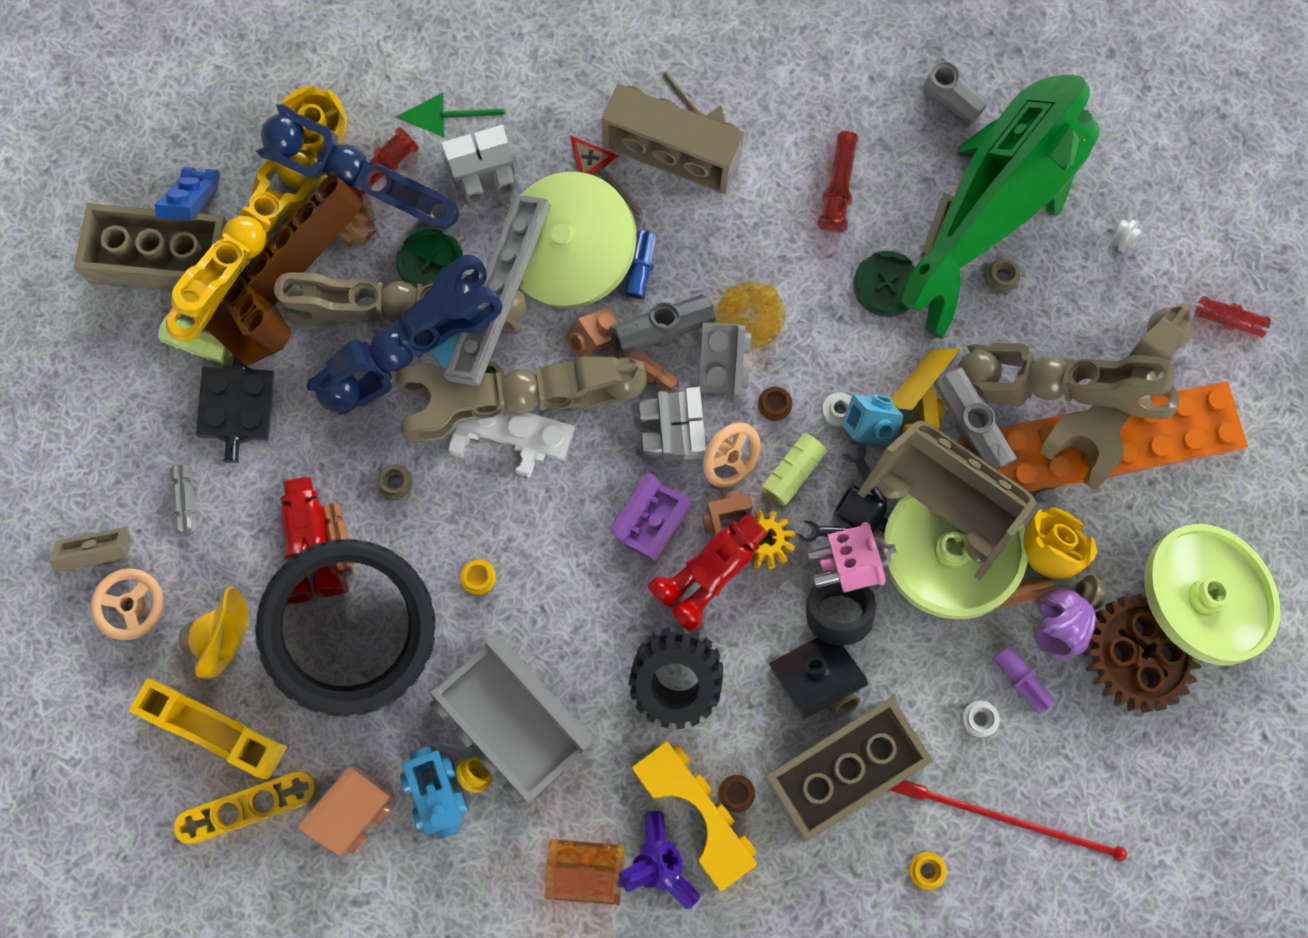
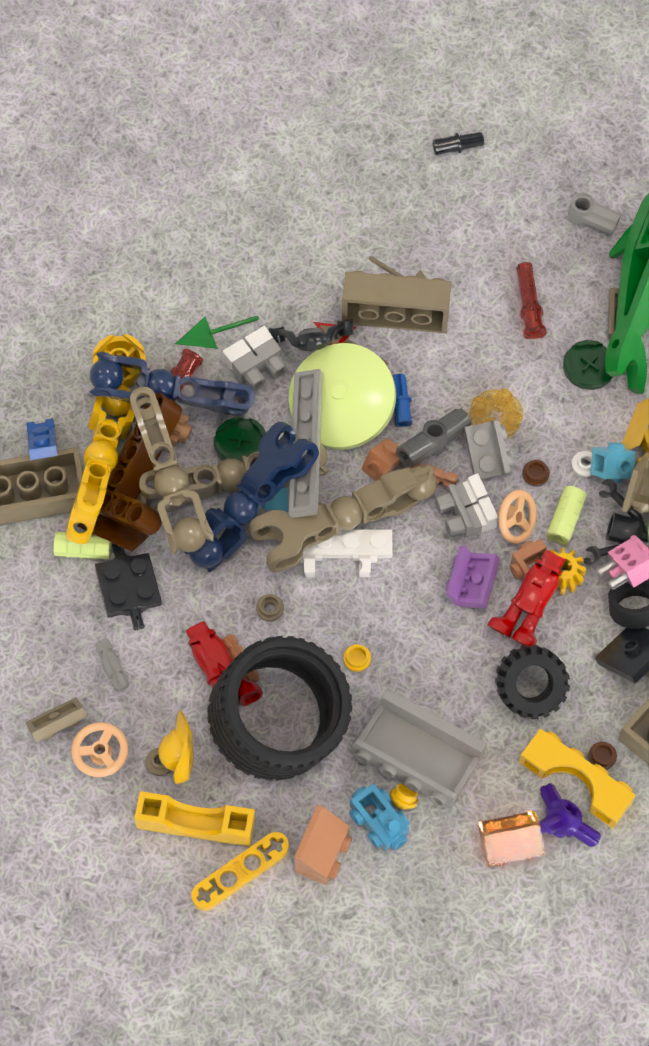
camera: 15 degrees left, 10 degrees down
none -> dark tan piece [130,387,214,555]
none -> black piece [269,319,354,352]

